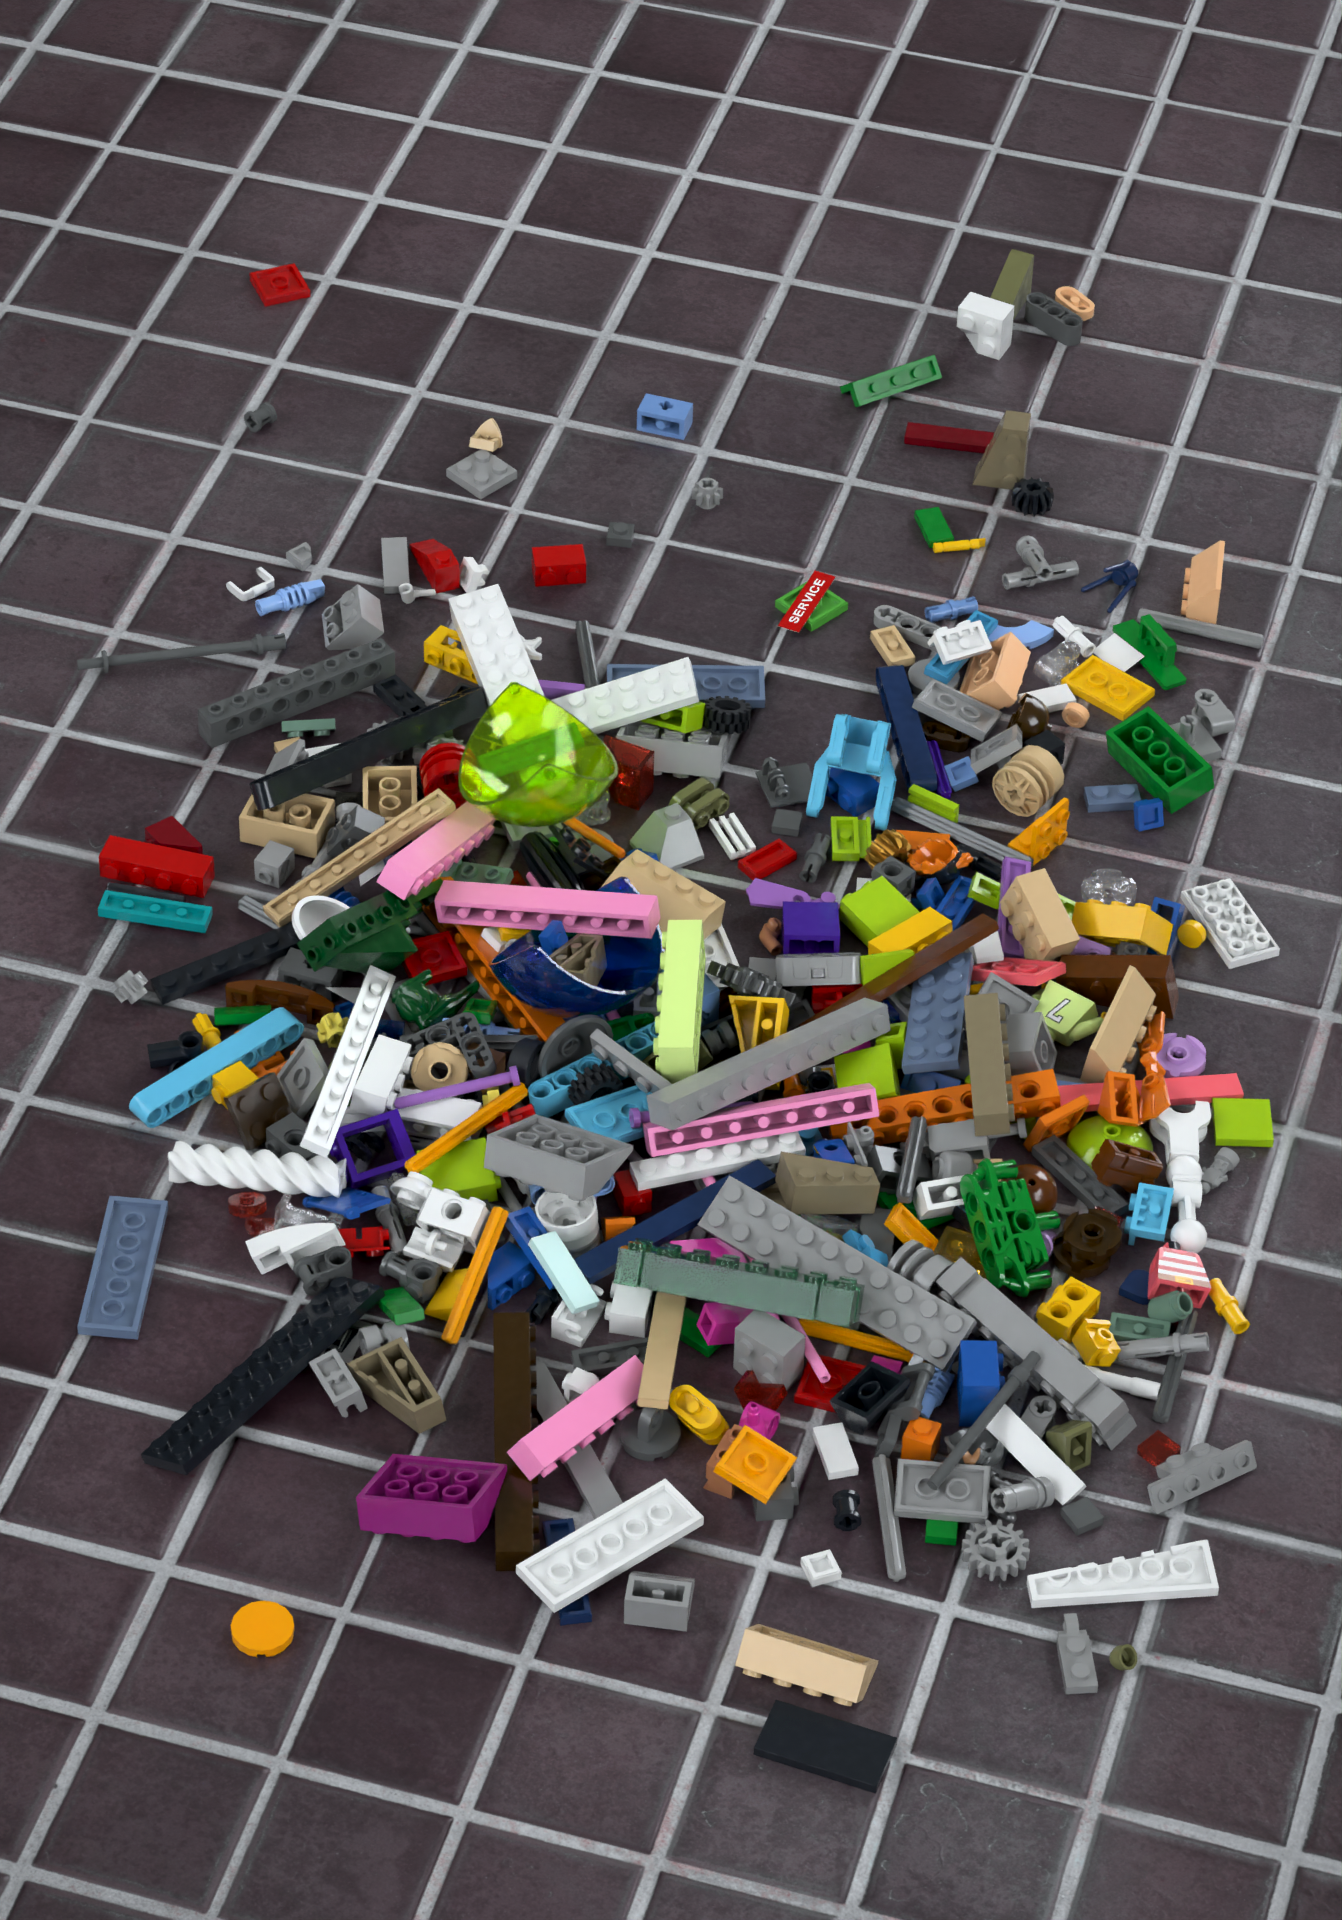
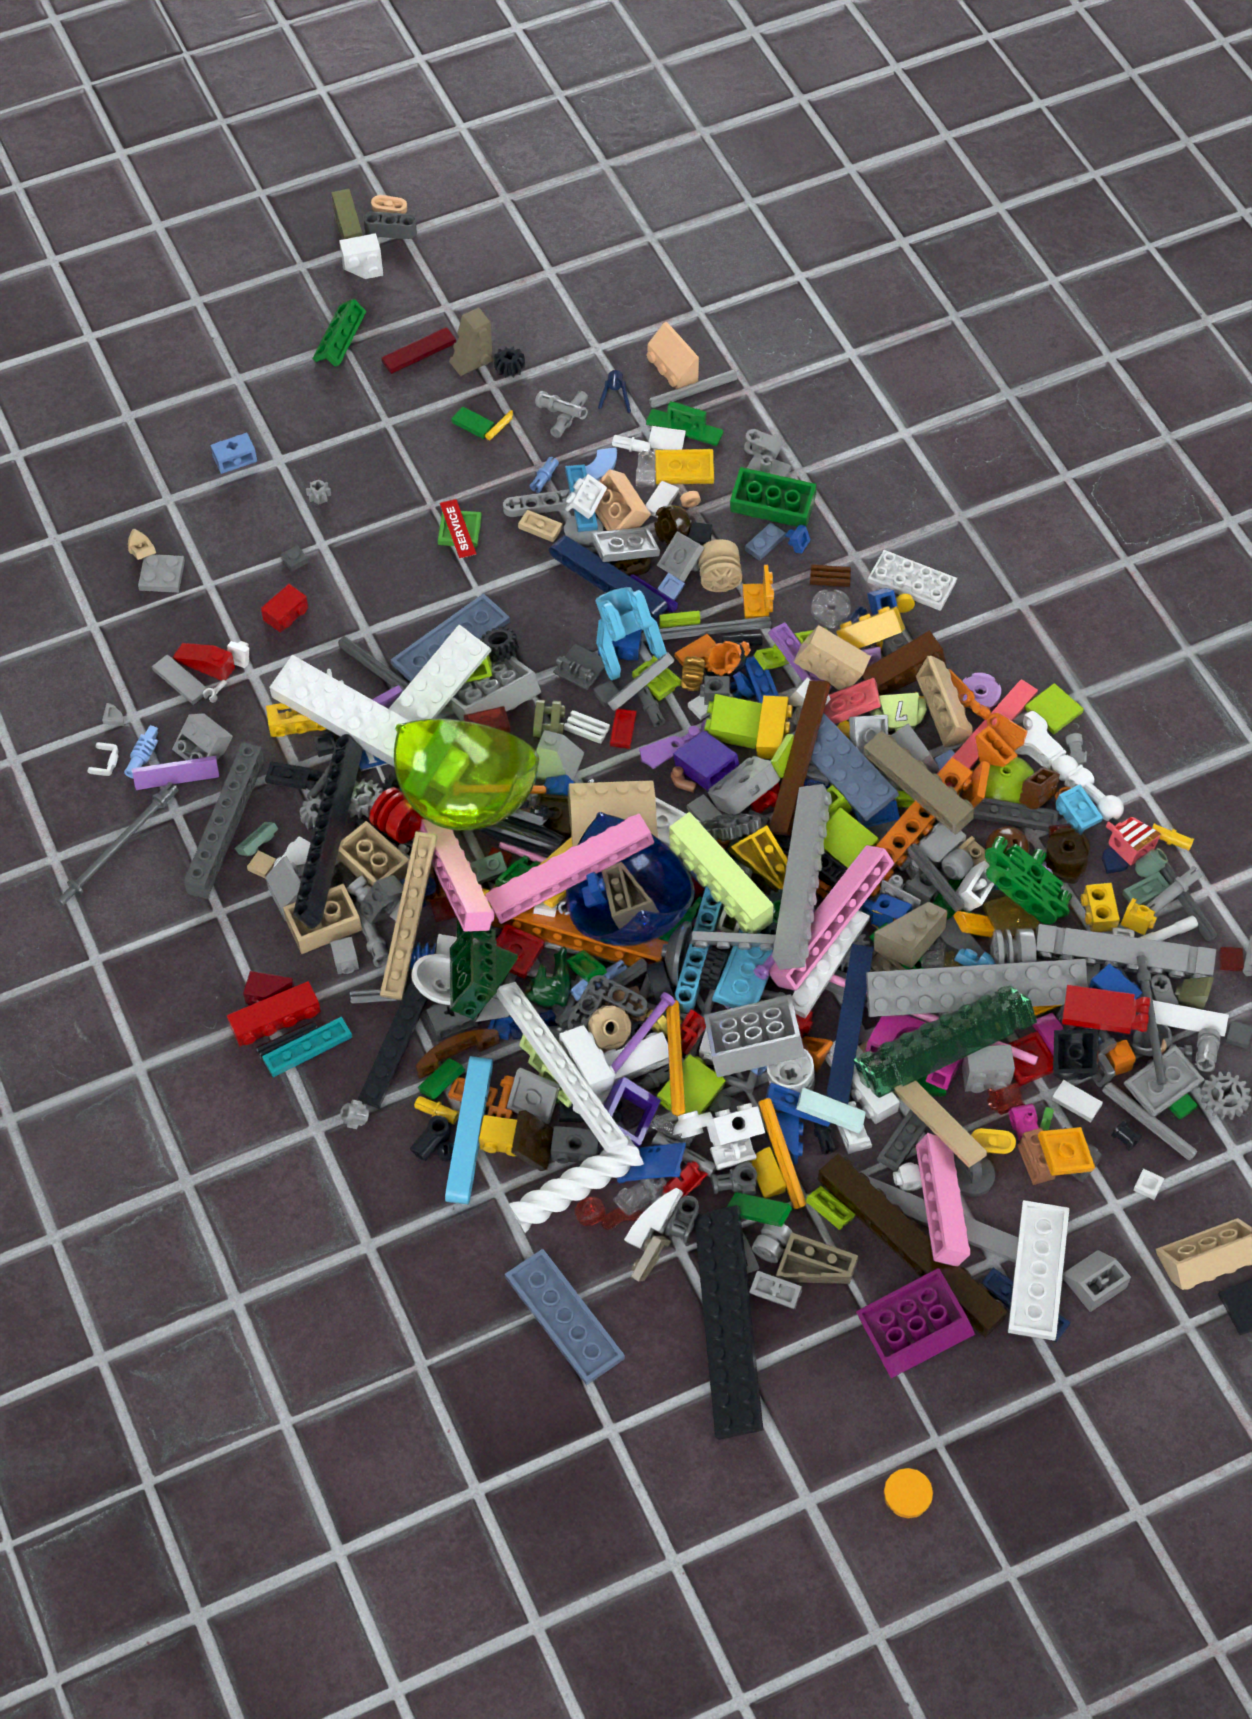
camera: 40 degrees left, 15 degrees up
light yellow gear [316,1012,348,1048] -> none
none -> medium lavender tile [132,756,219,790]
none -> light grey beam [607,652,675,711]
none -> dark tan wing [631,1236,671,1281]
none -> lime tile [805,1186,856,1230]
none -> reddish brown tile [810,564,851,587]
none -> bright green tile [1040,1107,1054,1131]
none -> red tile [1062,985,1151,1034]

